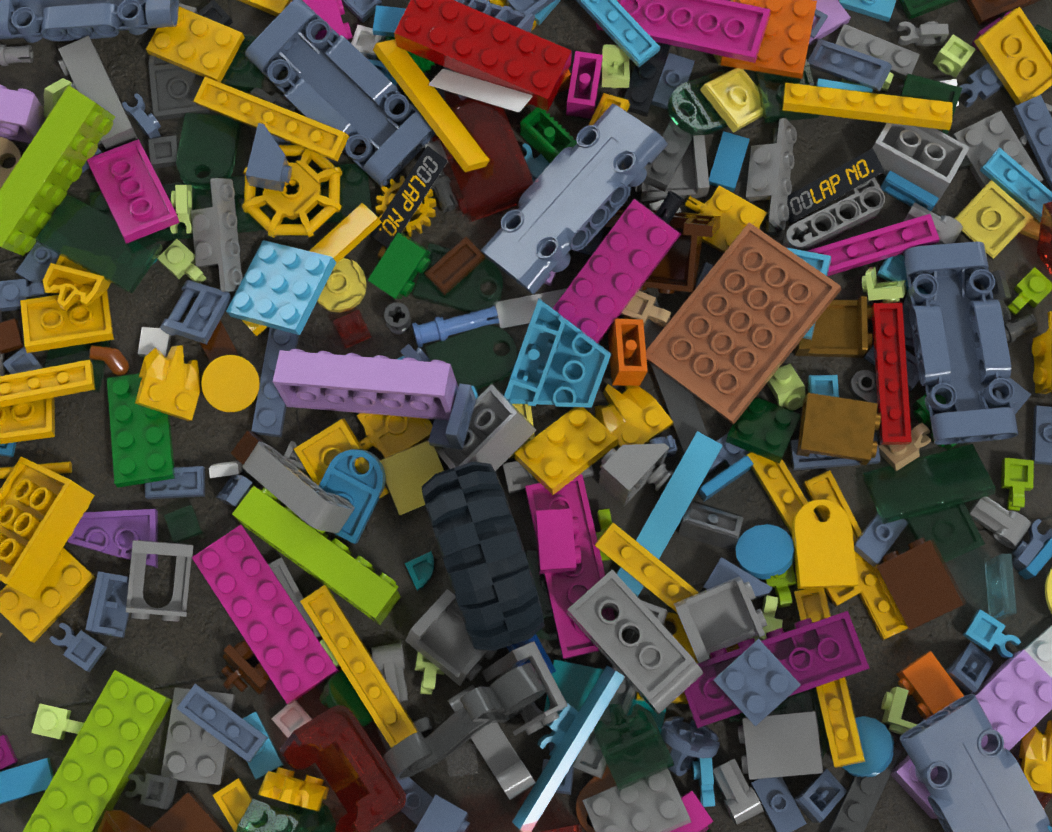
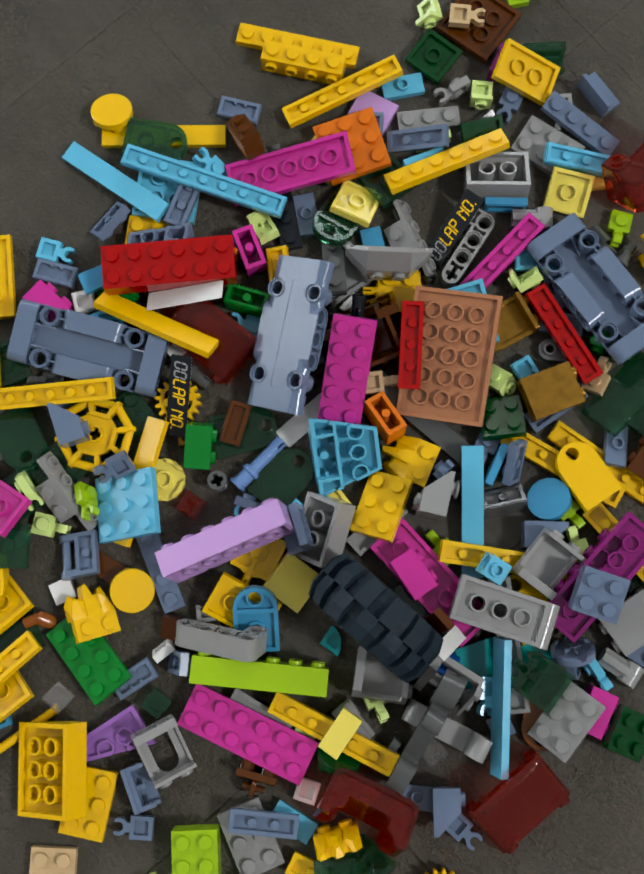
camera: 25 degrees left, 5 degrees up
none -> clear tile [42,681,75,714]
none -> lime plate [74,481,100,521]
none -> sand blue plate [93,450,136,484]
none -> light yellow tile [318,707,363,760]
none -> light grey wedge [345,244,433,281]
none -> red plate [398,300,424,390]
none -> reddish brown tile [423,608,454,635]
none -> white sticker [439,625,466,661]
none -> medium azure brick [475,552,512,586]
none -> sand blue plate [502,439,528,486]

